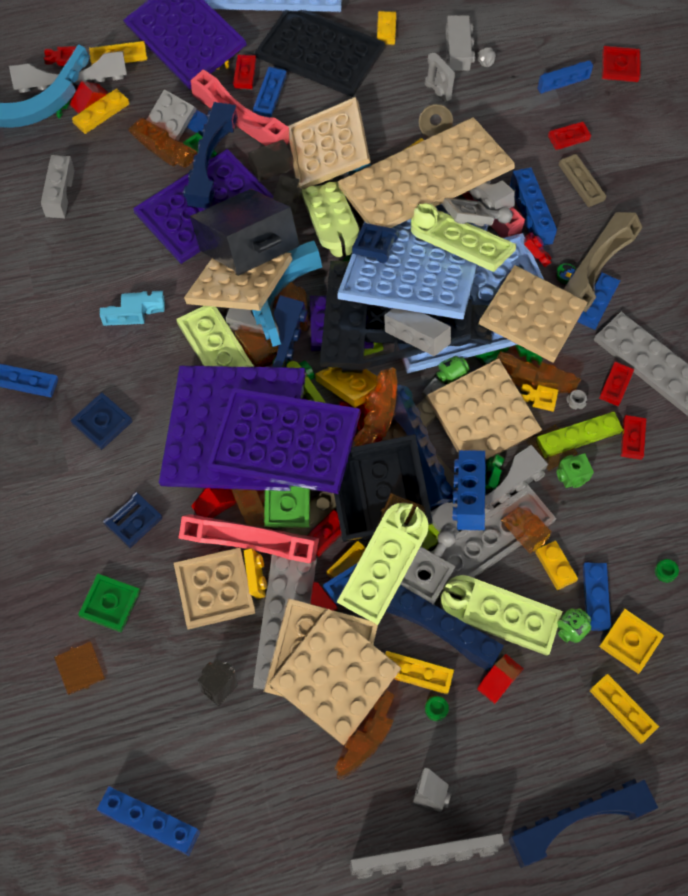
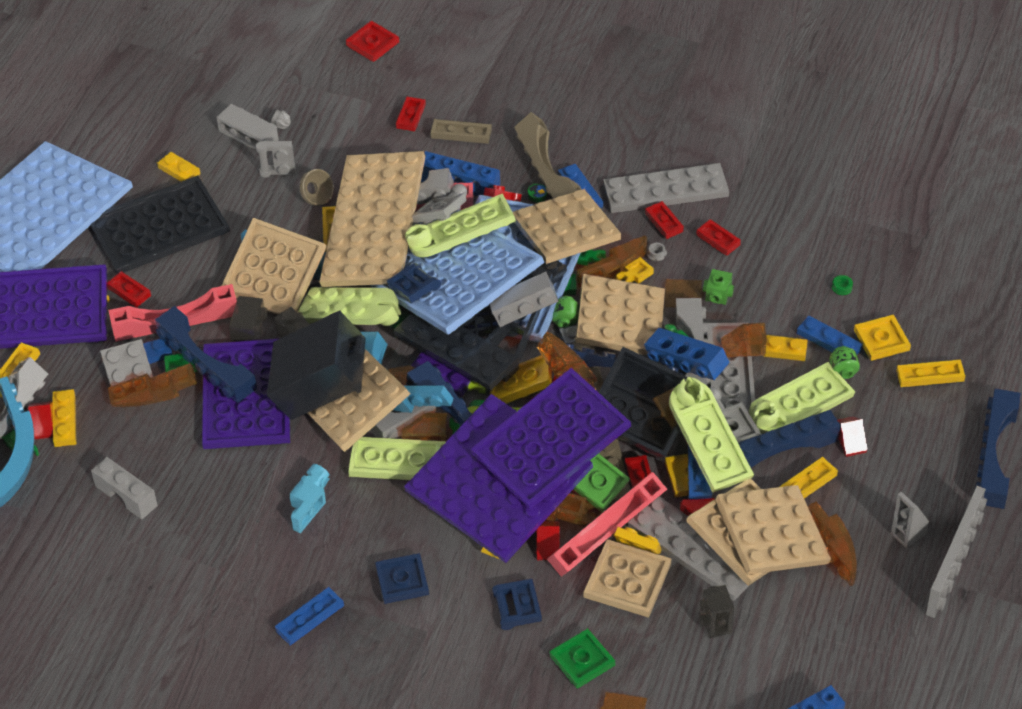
camera: 50 degrees left, 15 degrees down
blue plate [253,67,286,118] -> none
green tile [425,696,449,721] -> none
lime plate [536,412,623,458] -> none
blue plate [537,60,593,94] -> none

